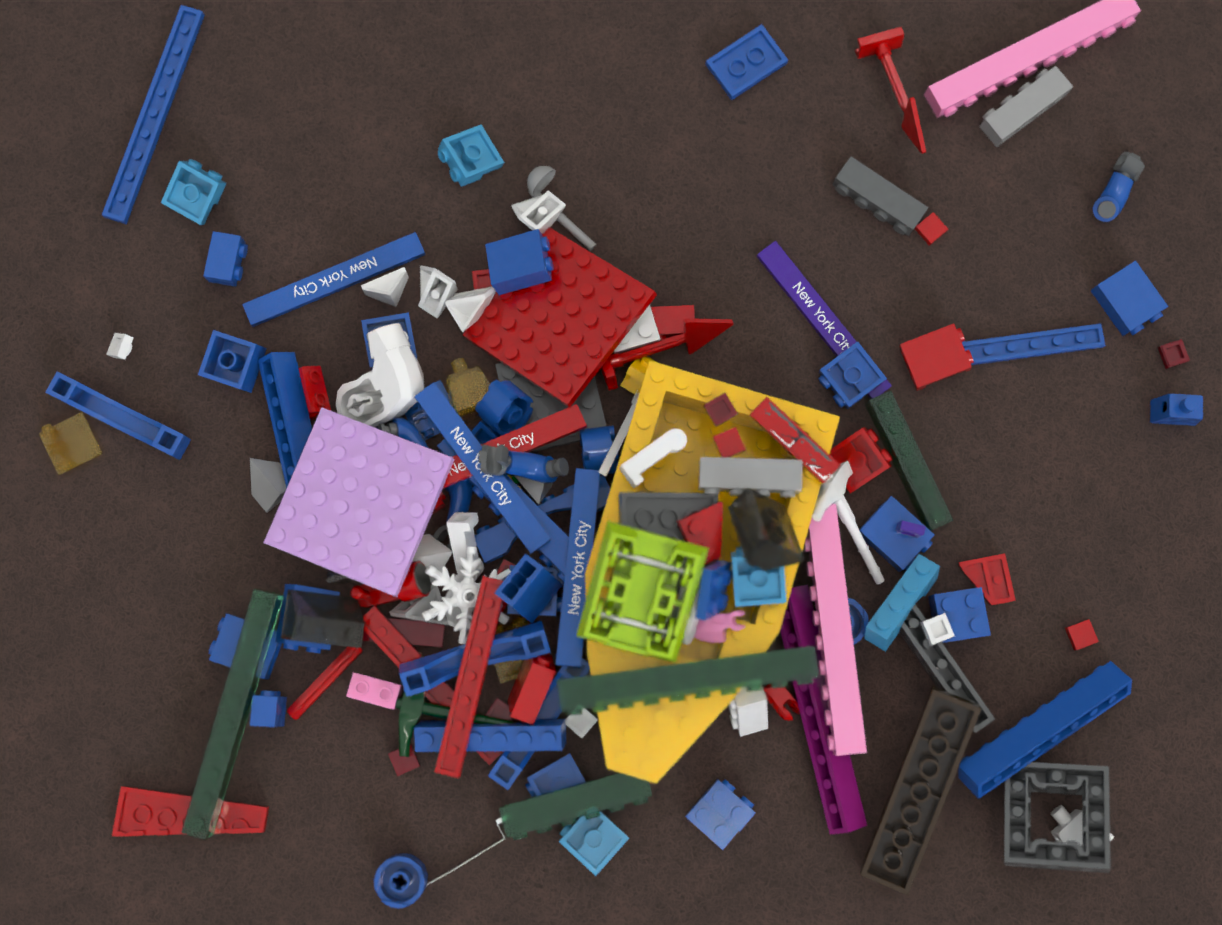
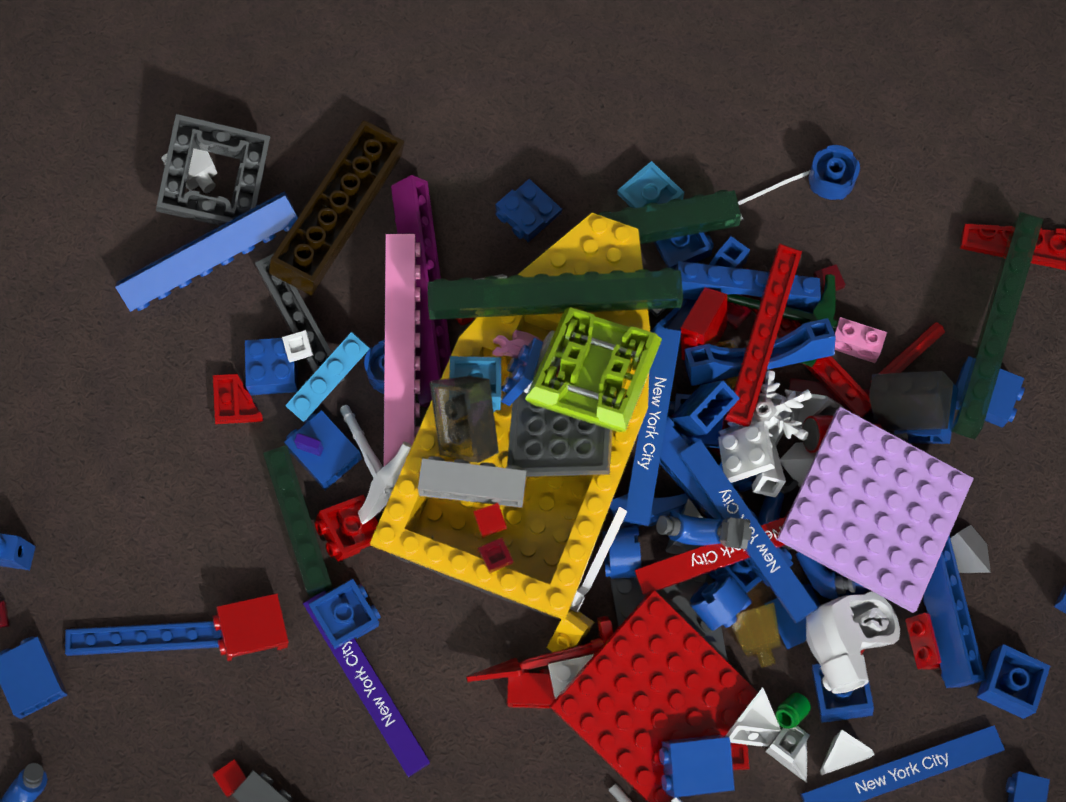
camera: 170 degrees left, 10 degrees down
blue brick [250,690,287,727] -> none
white leg [619,429,687,488] -> none
red wing [676,501,723,565] -> none
red tile [749,397,841,484] -> none
red tile [1065,619,1099,651] -> none
none -> white plate [718,421,775,483]
none -> green brick [775,693,811,729]

